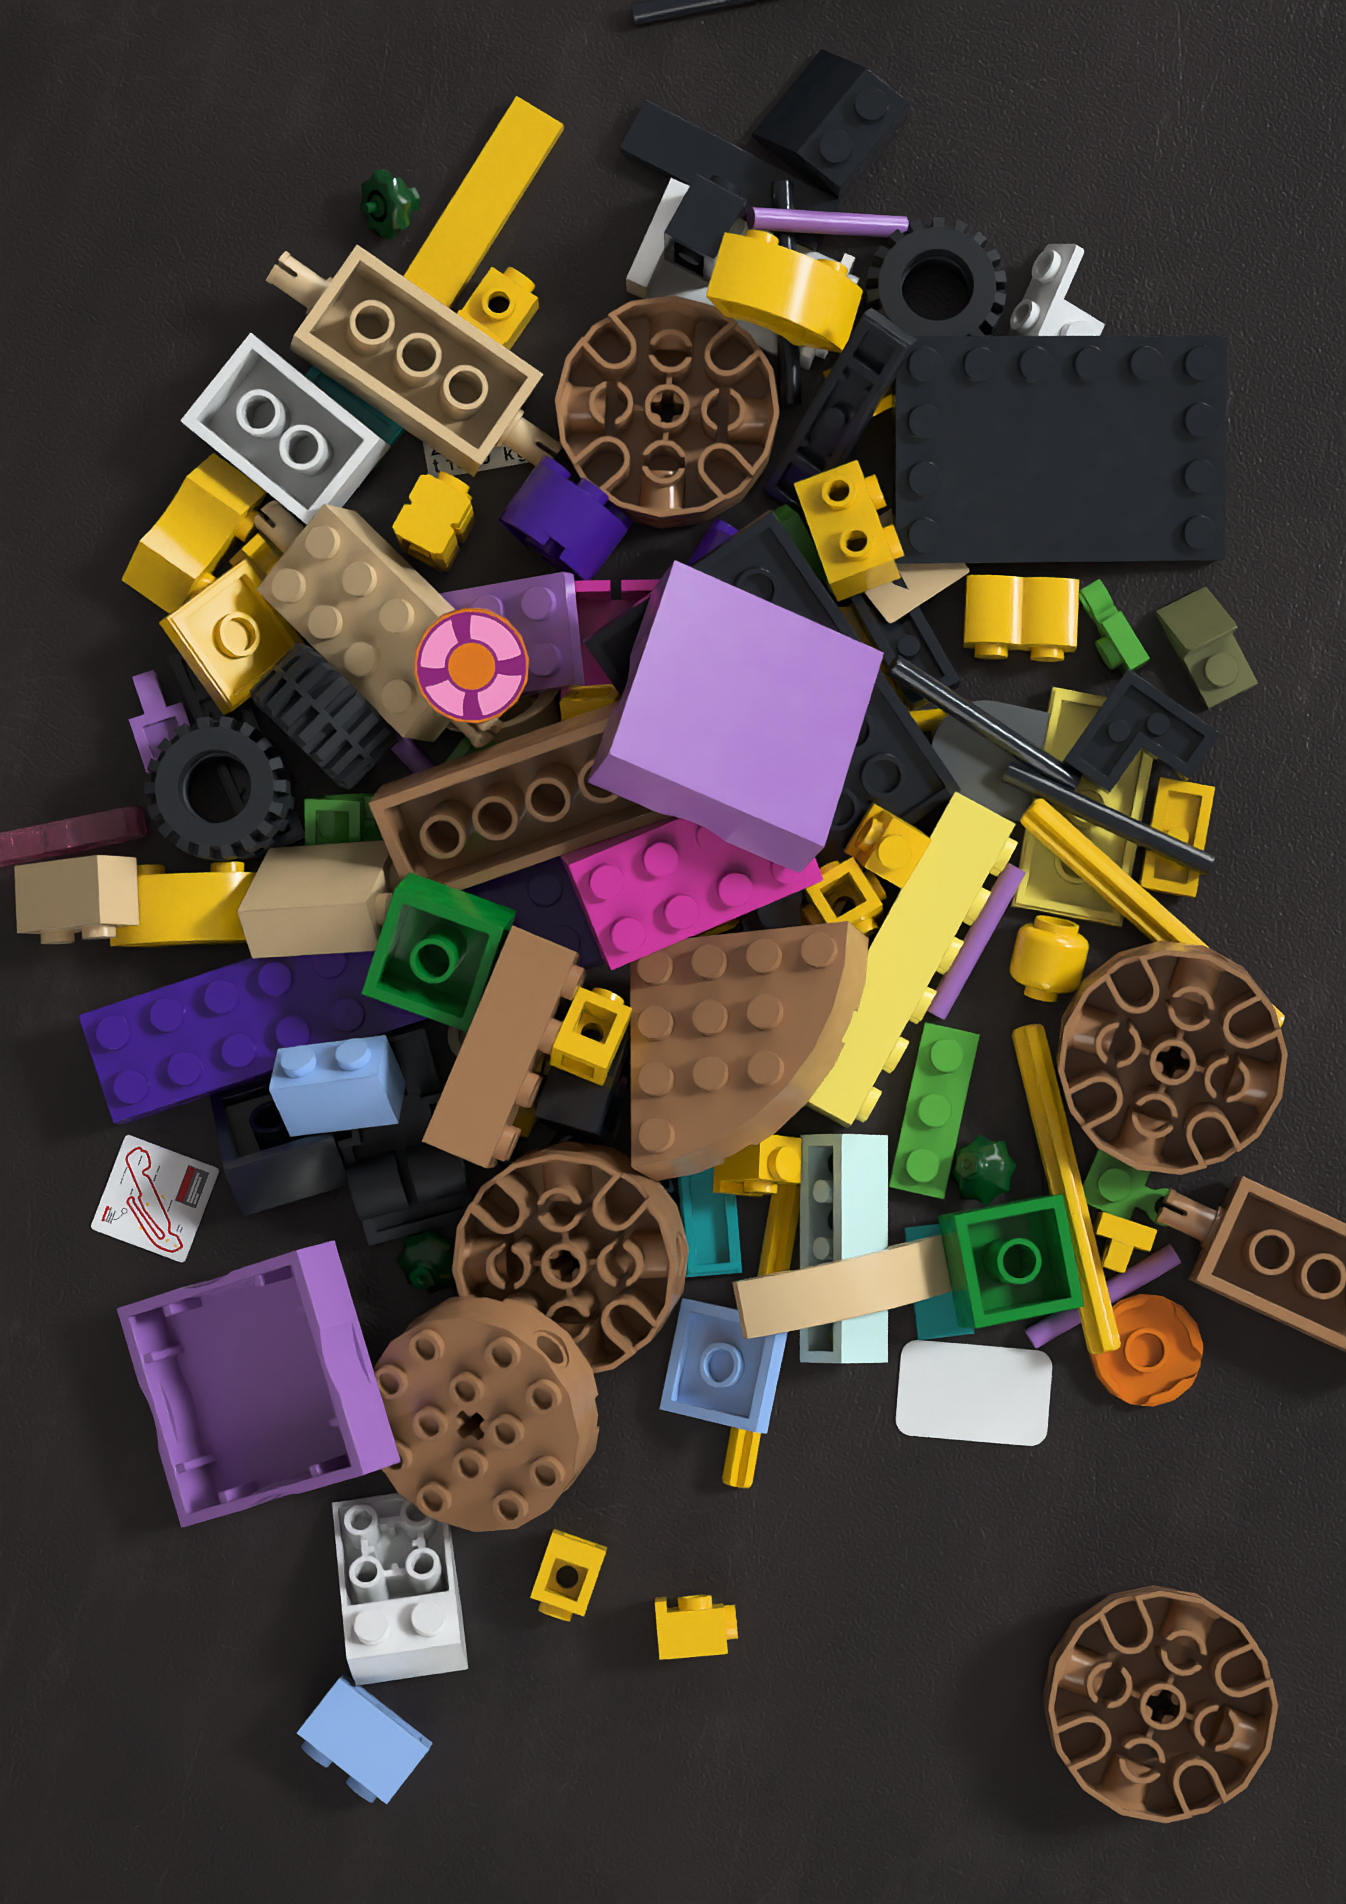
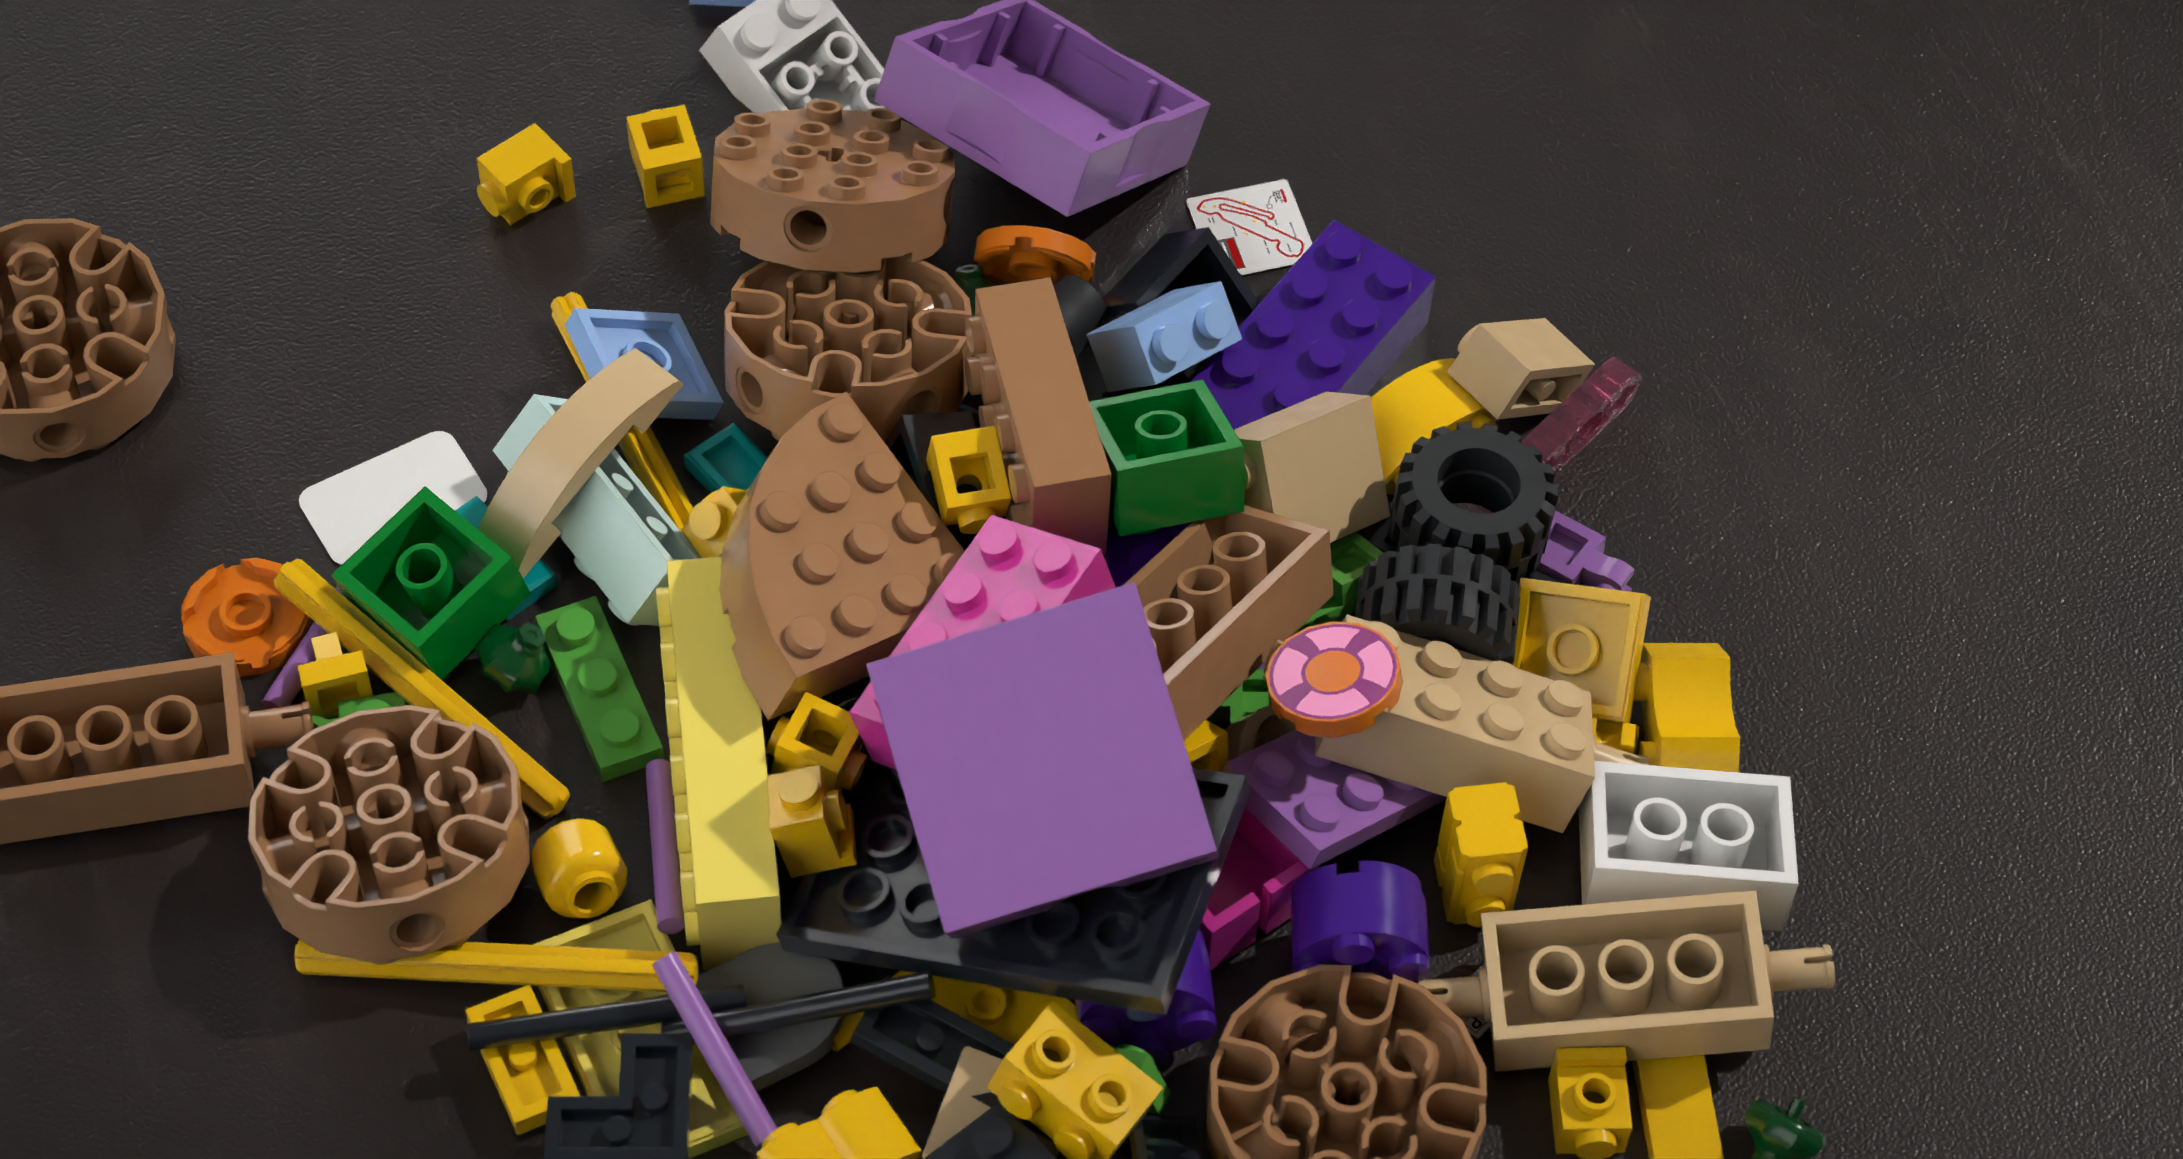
camera: 140 degrees right, 30 degrees down
none -> medium lavender bar [652,951,777,1147]
none -> orange tile [974,225,1096,285]

